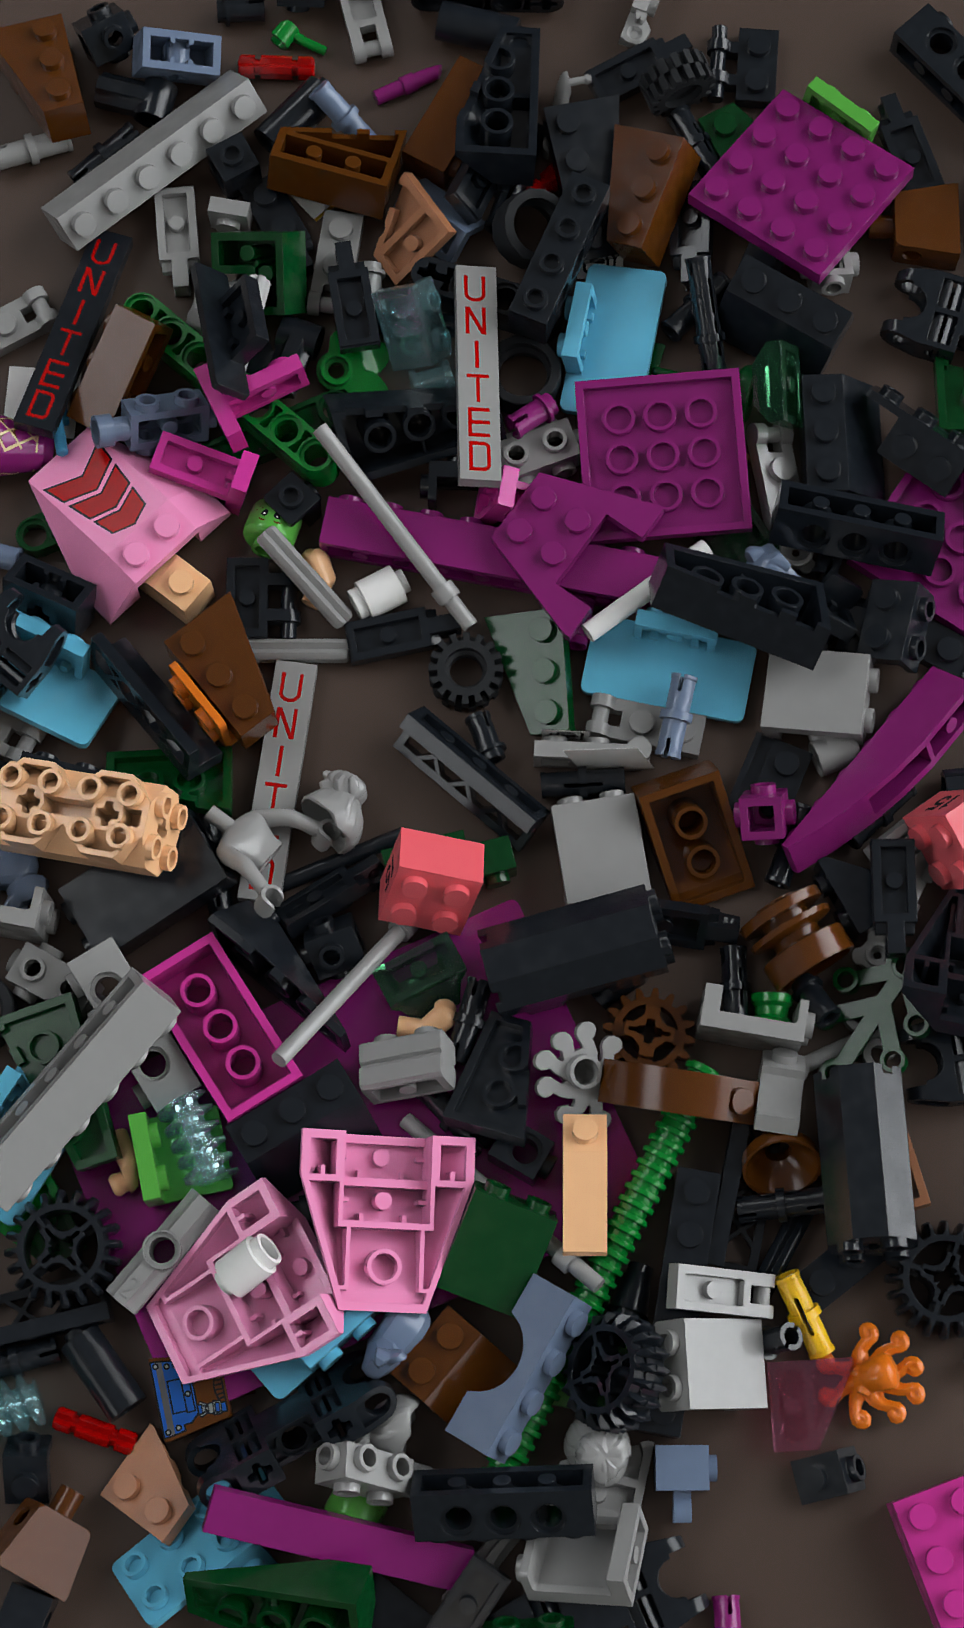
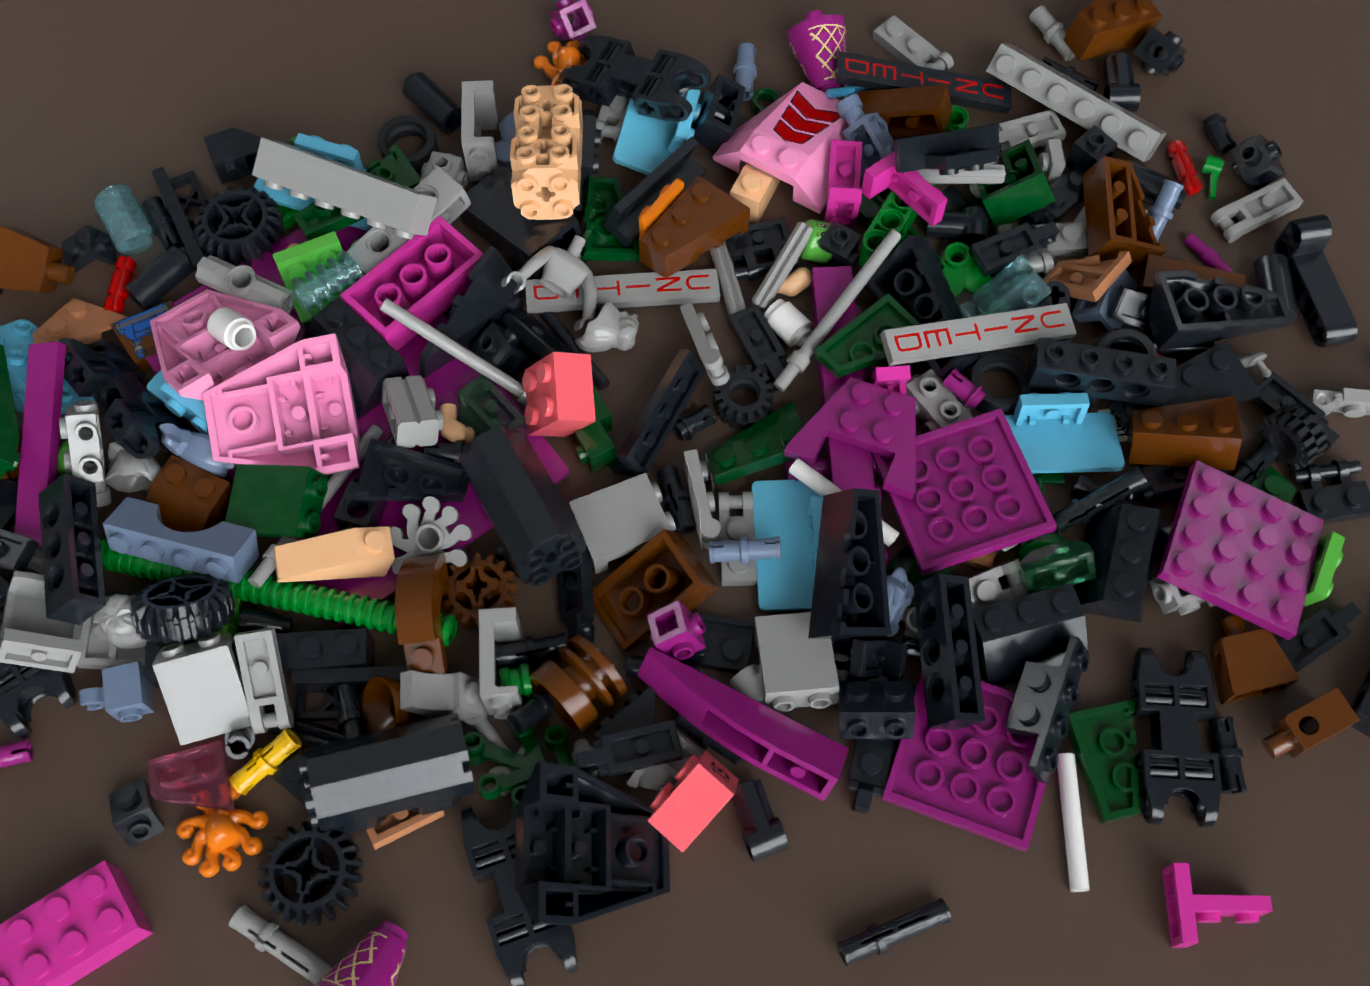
camera: 75 degrees right, 10 degrees down
sand blue brick [132,26,222,86] -> none
none -> light grey plate [680,302,730,386]
none -> dark green wing [814,293,921,378]

